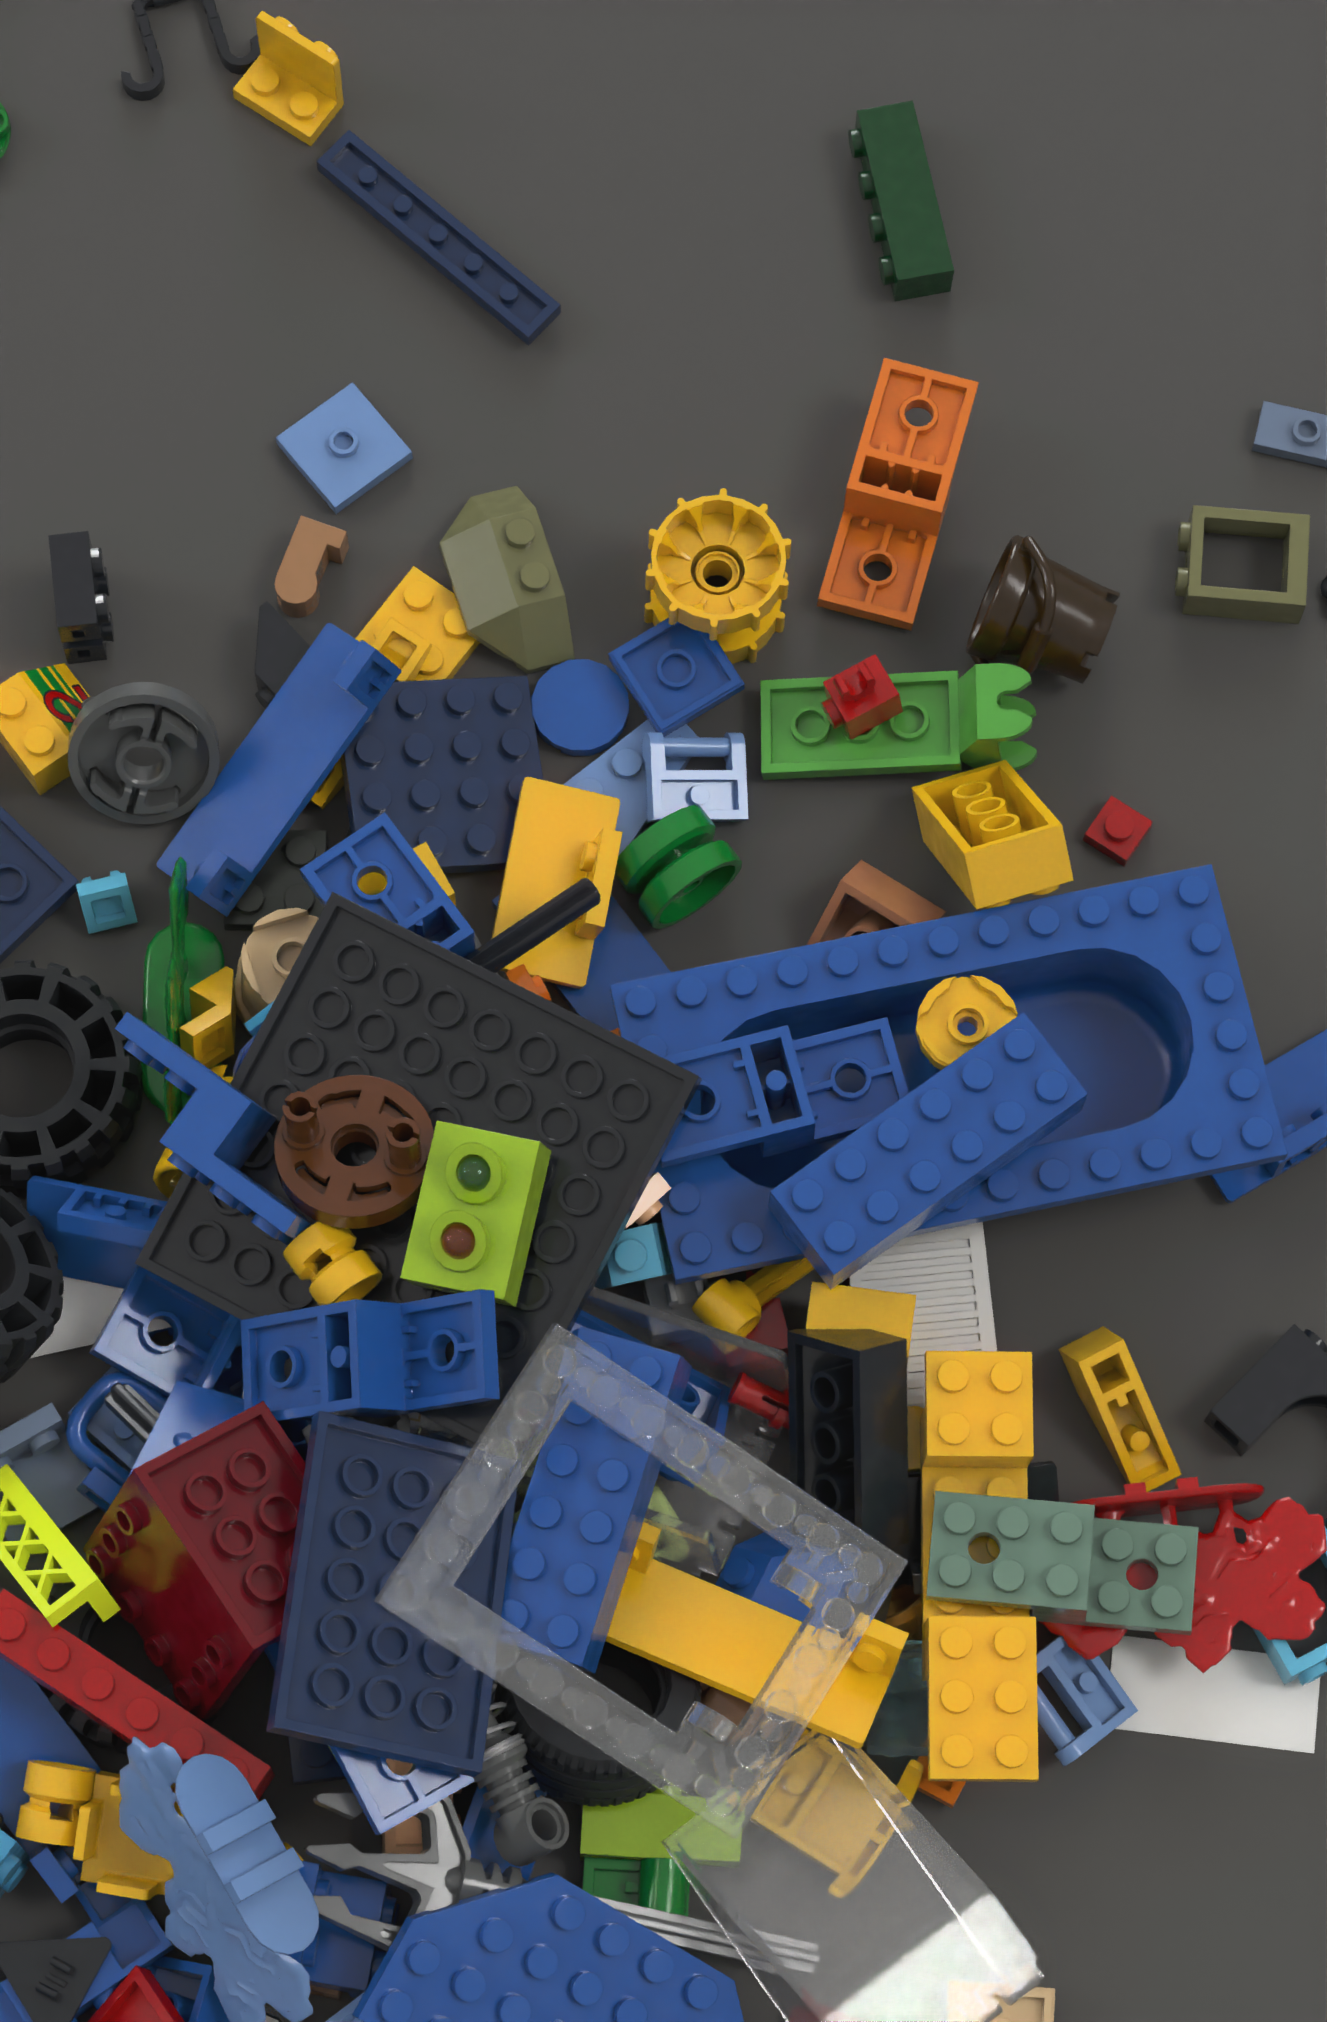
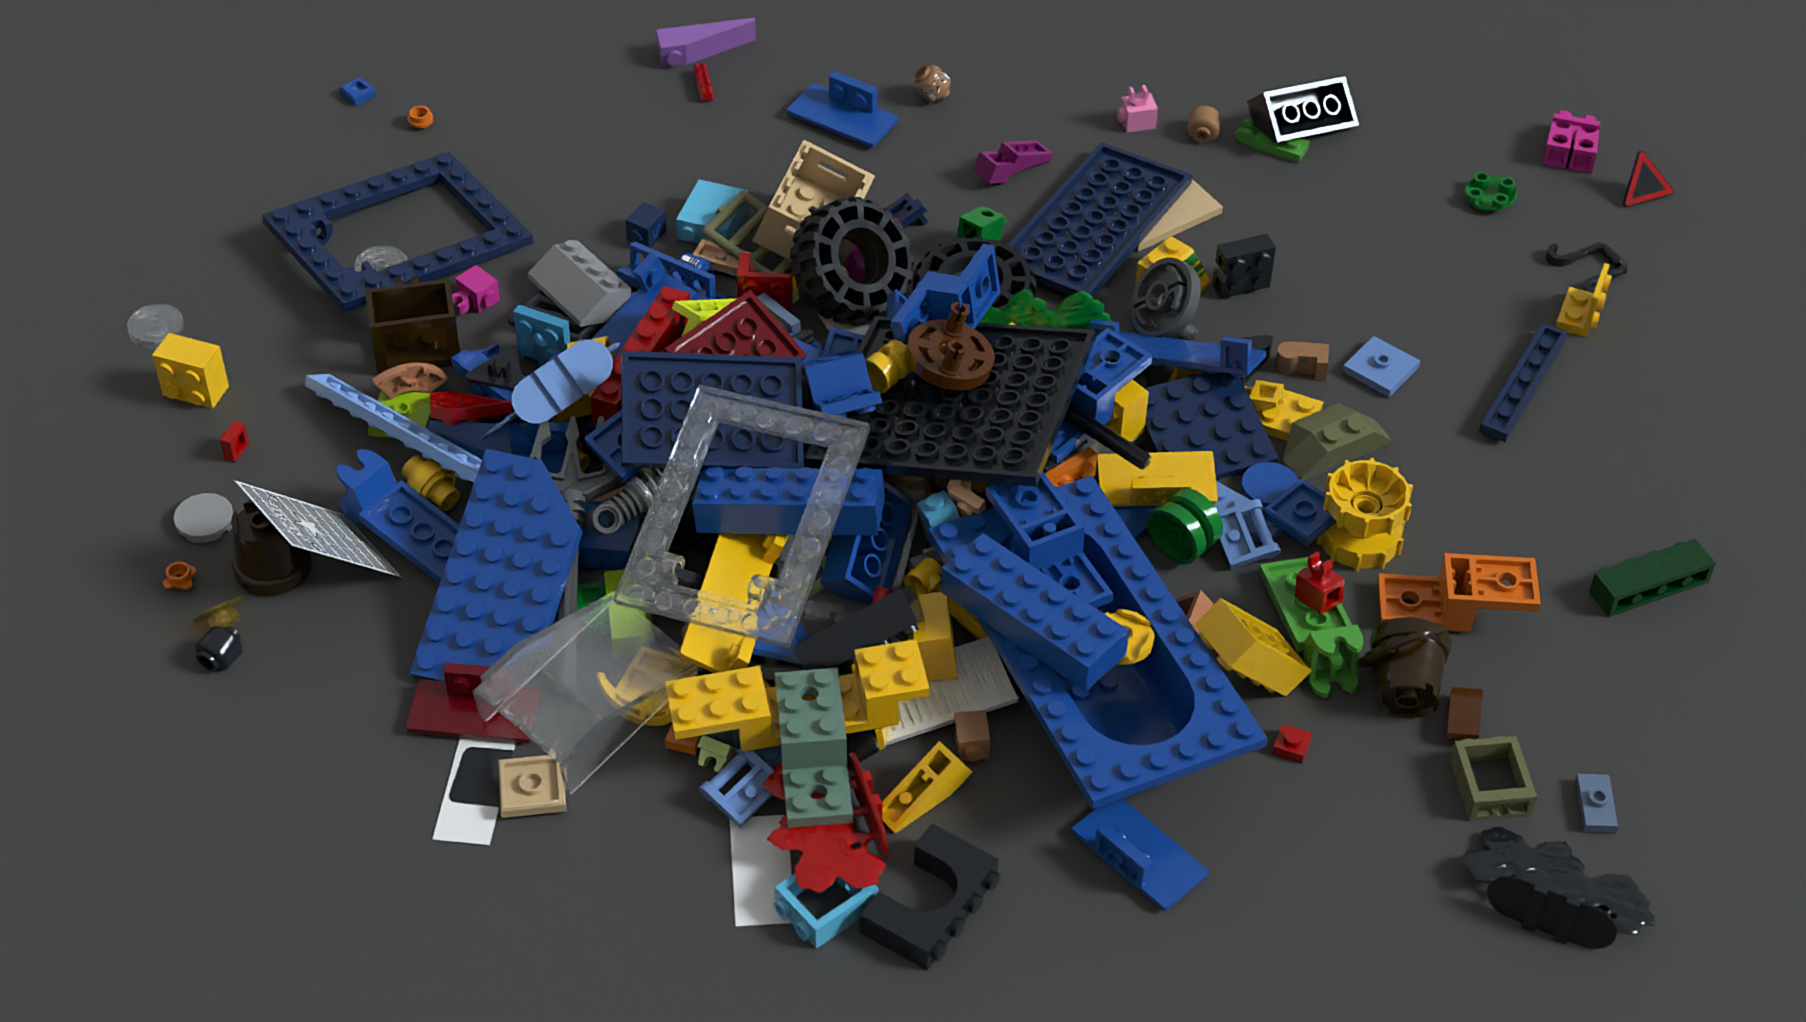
camera: 80 degrees right, 25 degrees down
lime piece [400,1120,552,1307] -> none
none -> medium nougat brick [953,710,990,762]
none -> reddish brown slope [1447,687,1483,741]

